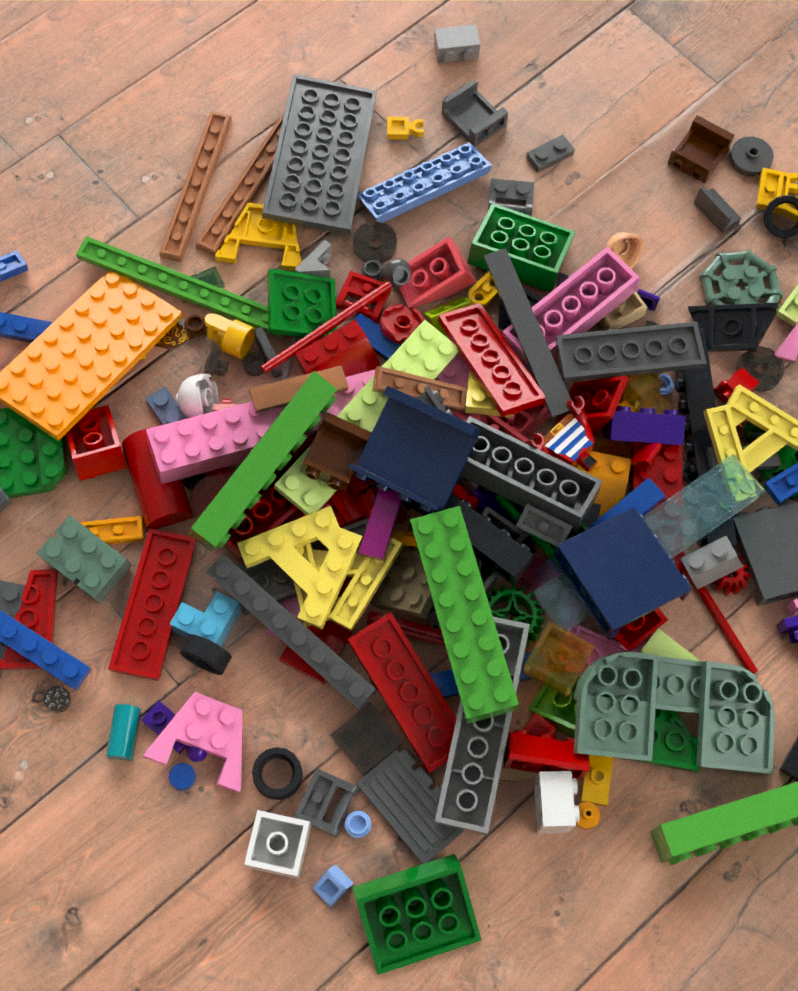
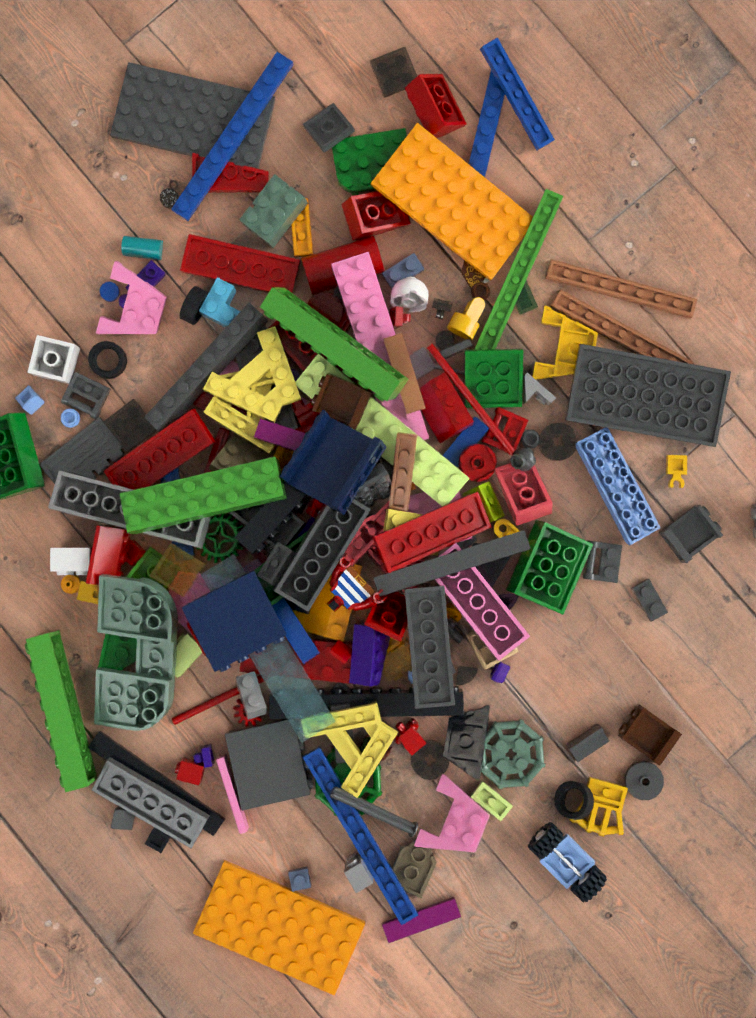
camera: 95 degrees right, 20 degrees up
light nougat helmet [606,232,644,269] -> none

